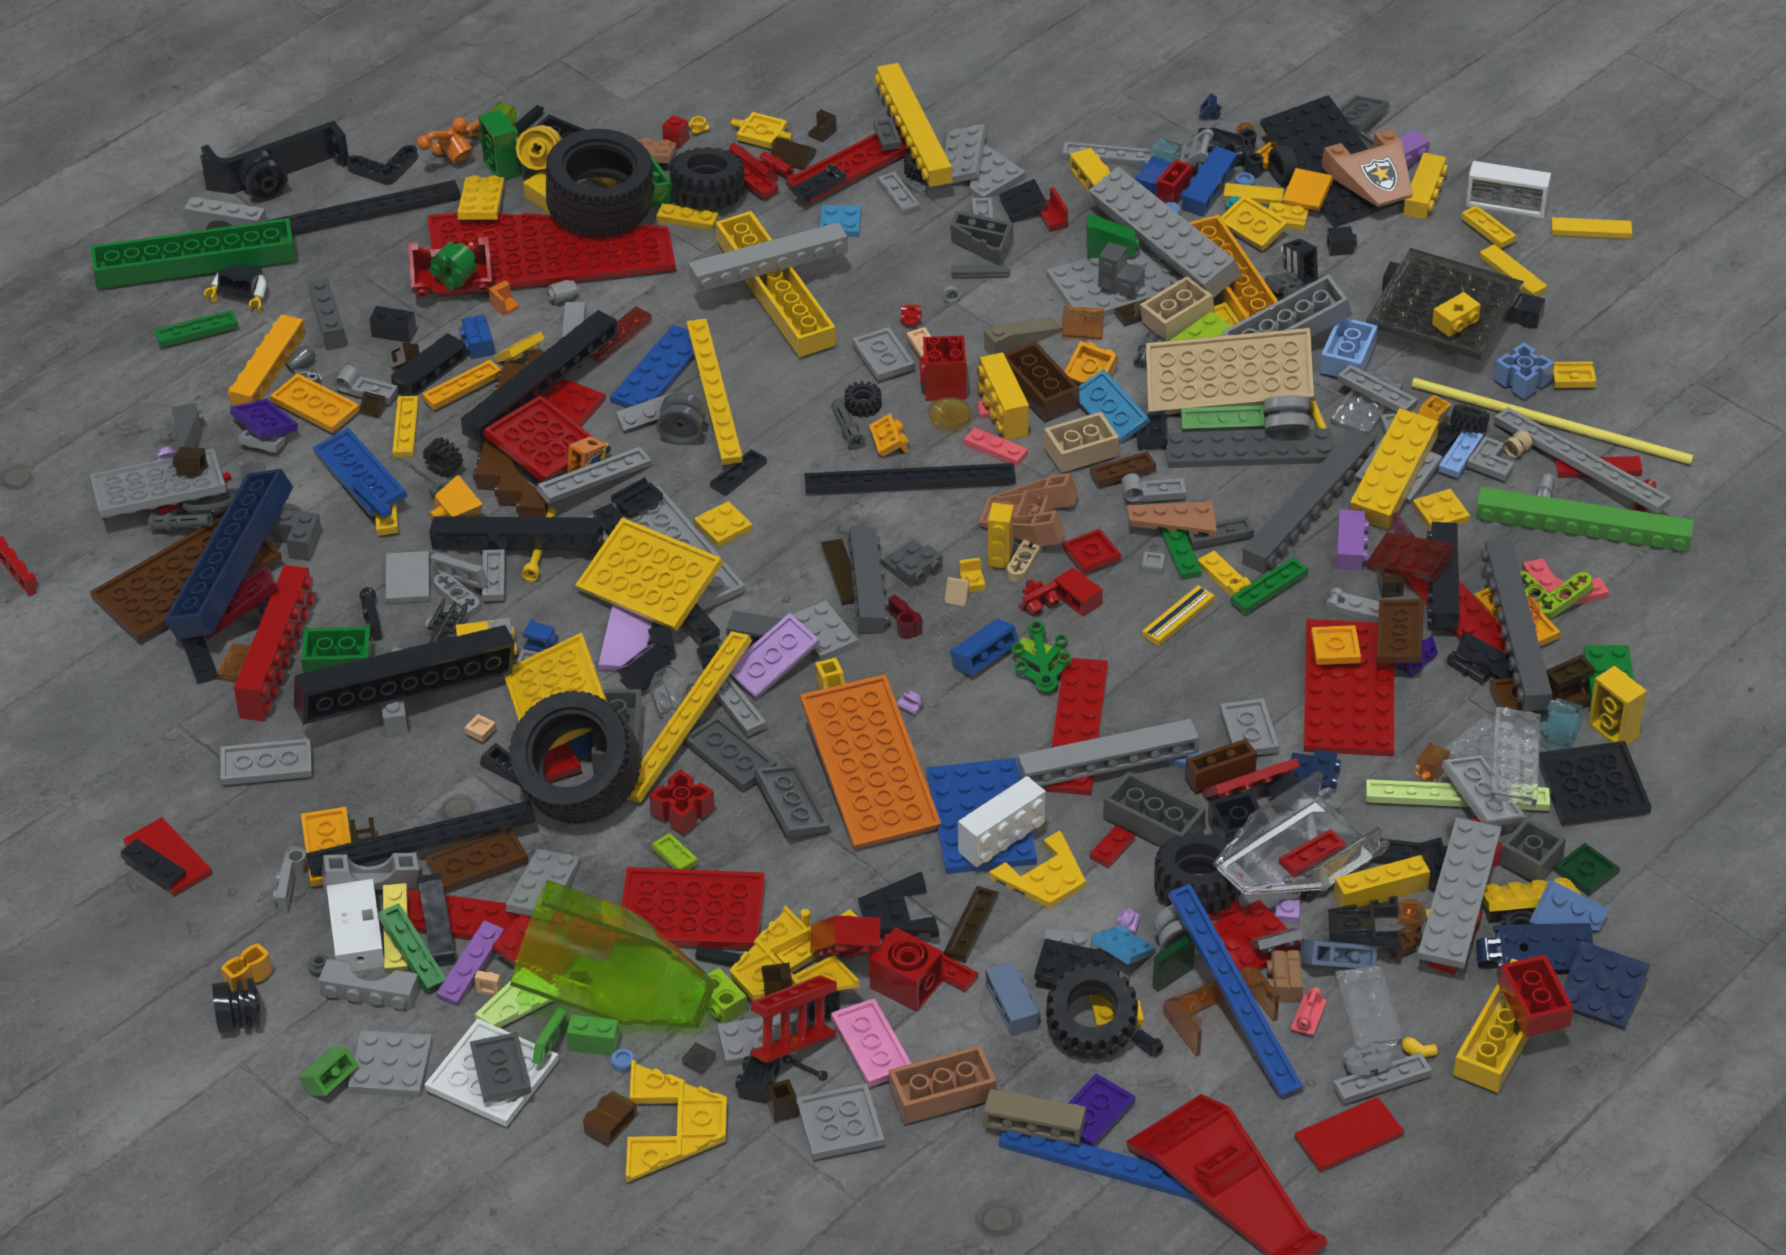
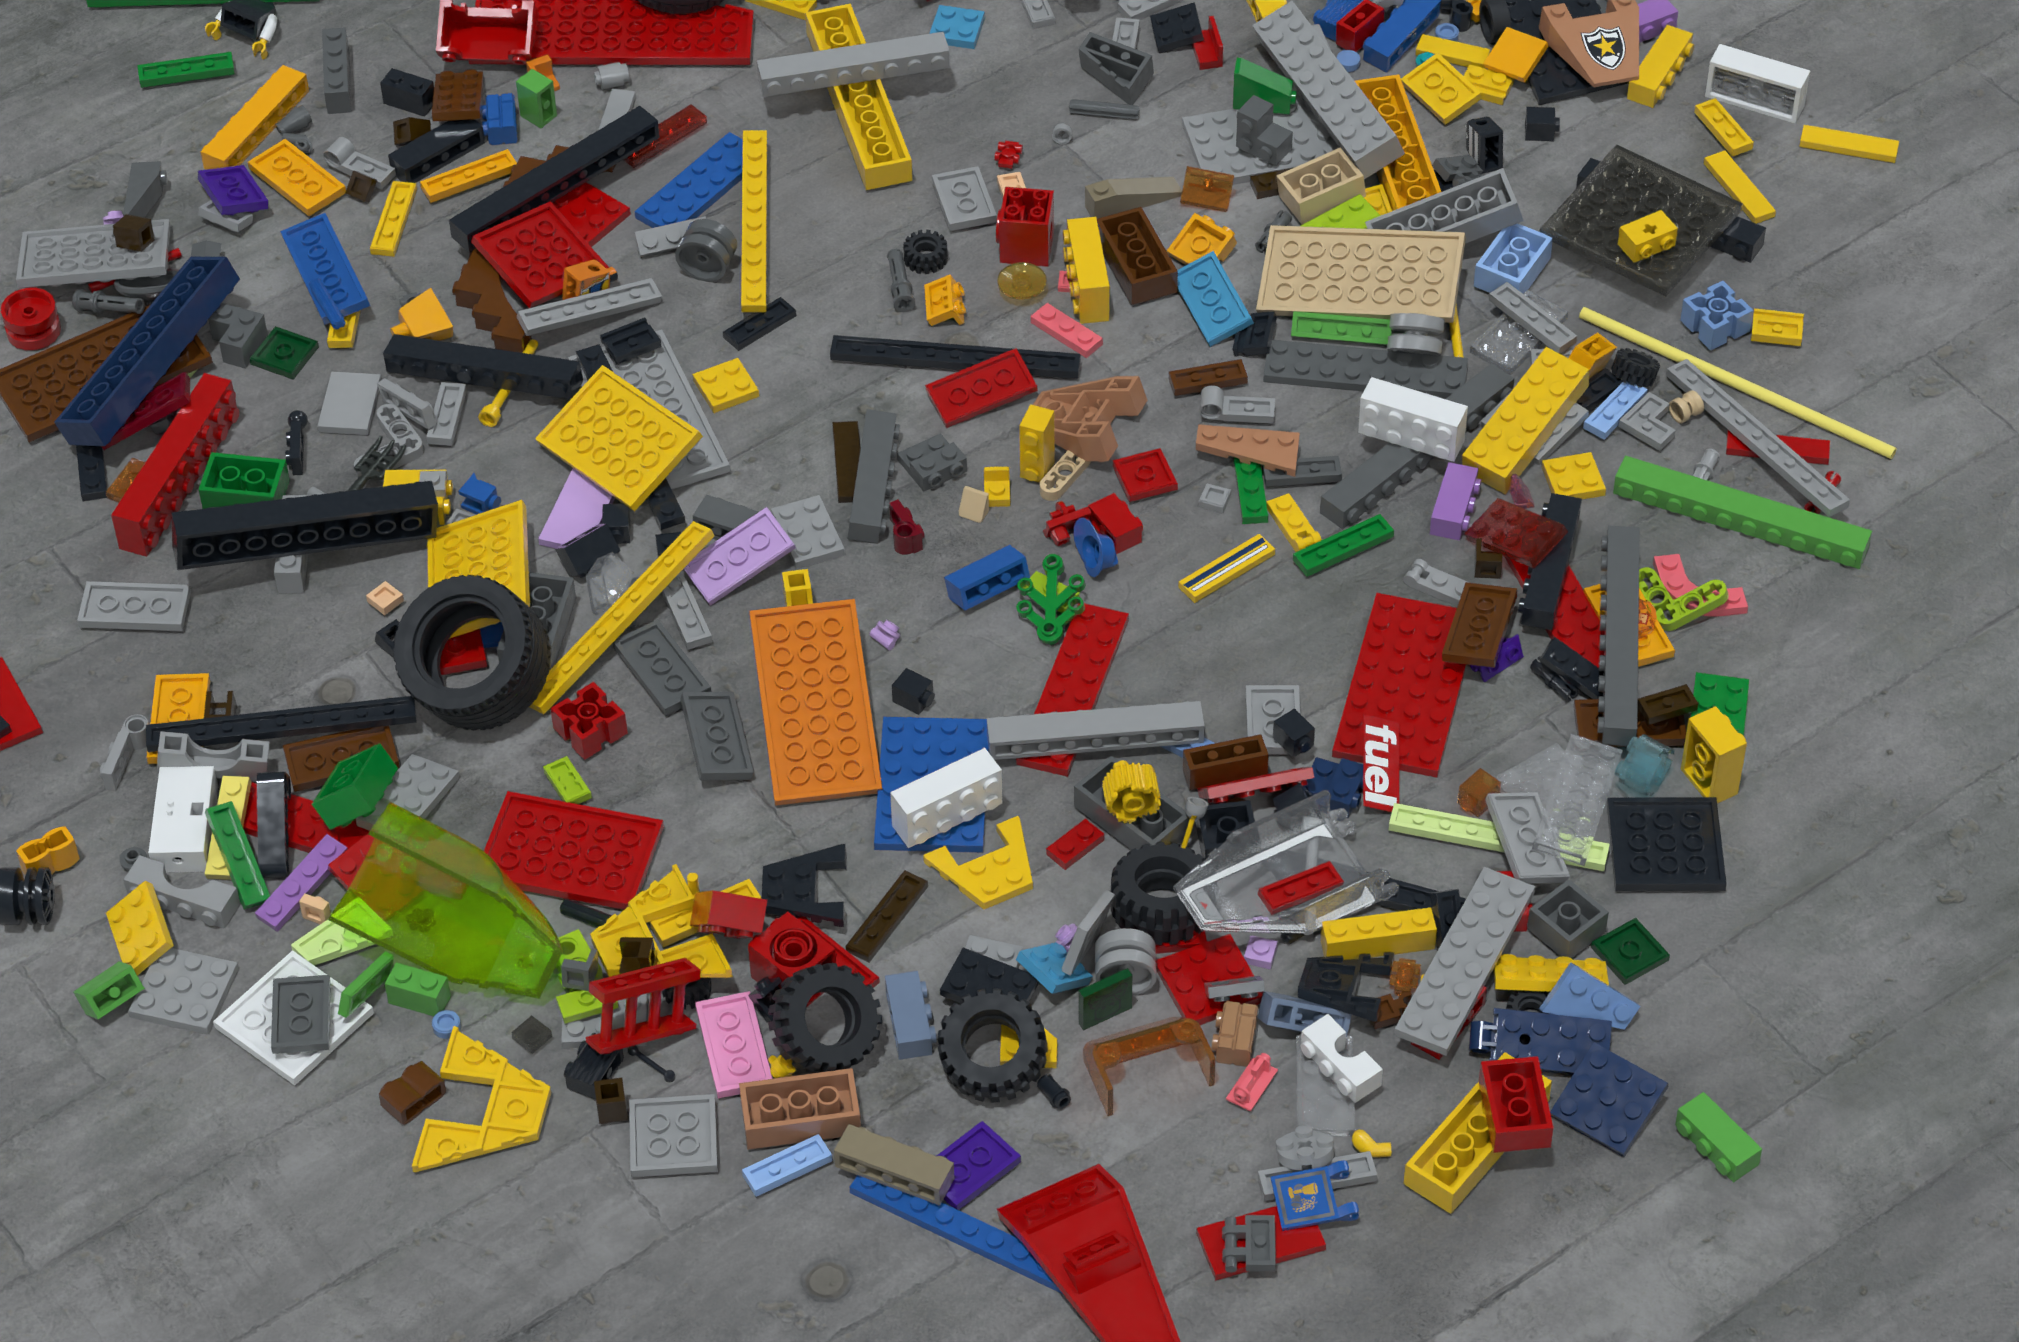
camera: 10 degrees right, 5 degrees up
black tyre [423,437,463,478] -> none
green brick [429,242,478,290] -> none
yellow plate [493,332,545,363] -> none
tan brick [1044,412,1119,473] -> none
blue plate [1168,884,1303,1098] -> none
light orange plate [1311,625,1361,665] -> none
none -> red wheel [0,287,61,350]
none -> yellow plate [106,881,174,975]
none -> dark green tile [250,326,319,380]
none -> green brick [312,743,398,830]
none -> reddish brown plate [432,69,484,121]
none -> bright green brick [516,69,557,128]
none -> lime plate [556,990,619,1024]
none -> dark grey panel [561,948,599,991]
none -> light blue plate [742,1134,832,1197]
none -> black bracket [748,976,782,1023]
none -> black tyre [768,963,882,1073]
none -> yellow plate [768,1055,796,1078]
none -> black brick [892,668,935,715]
none -> red tile [925,348,1038,428]
none -> light grey tile [1062,890,1115,976]
none -> blue piece [1073,518,1118,577]
none -> yellow brick [1102,760,1161,824]
none -> light grey hinge [1181,797,1208,849]
none -> dark grey plate [1222,1215,1276,1273]
none -> blue flag [1270,1160,1359,1231]
none -> black brick [1273,708,1315,758]
none -> white arch [1300,1014,1383,1103]
none -> white brick [1358,377,1468,462]
none -> sticker [1363,715,1399,812]
none -> bright green brick [1675,1092,1762,1183]

